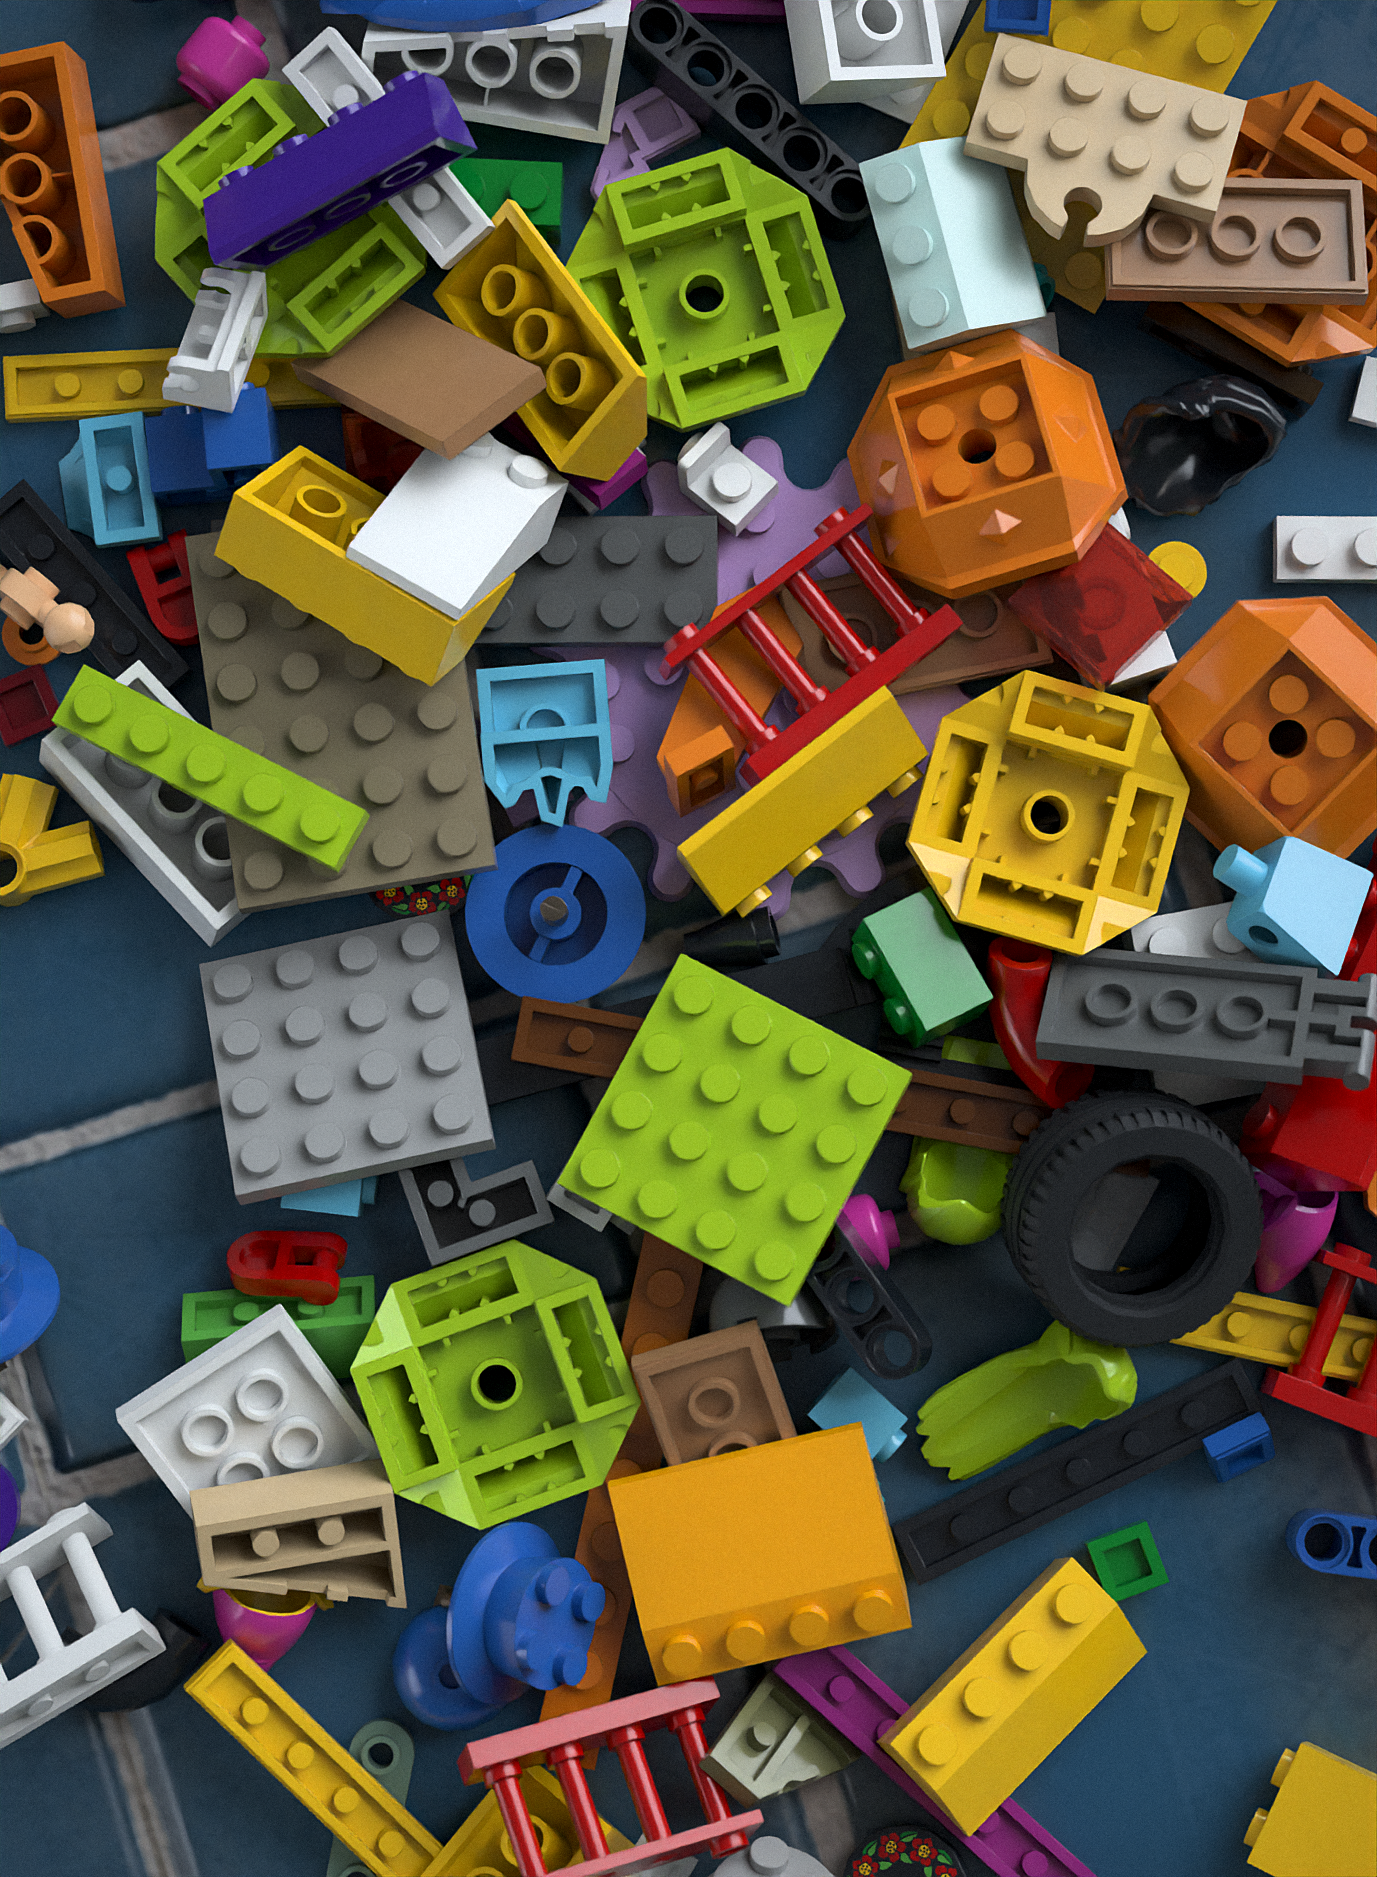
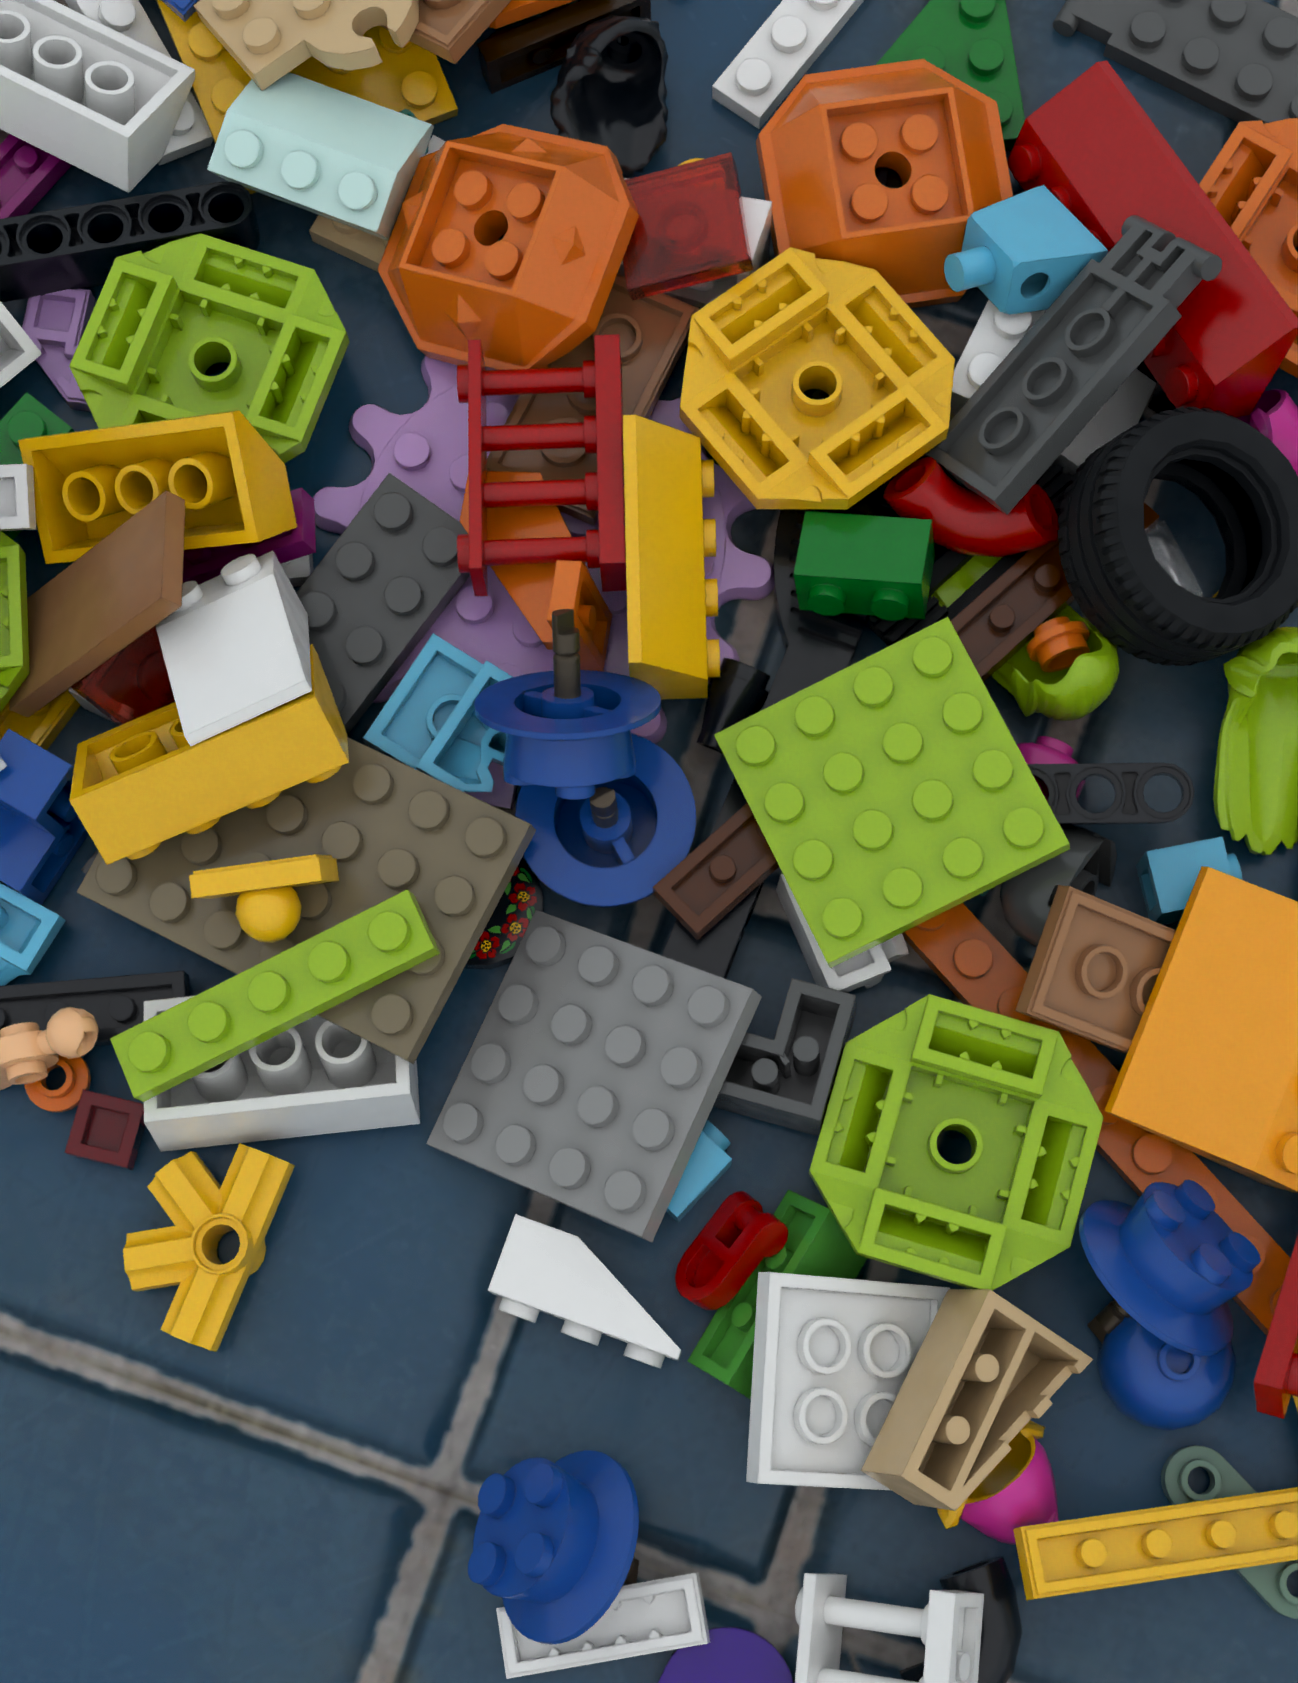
camera: 40 degrees left, 10 degrees down
red plate [126,528,200,646] -> none
white bracket [677,421,779,537] -> none
none -> yellow tile [189,854,339,943]
none -> blue piece [474,609,661,800]
none -> white slope [487,1214,681,1369]
none -> orange plate [1026,616,1090,672]

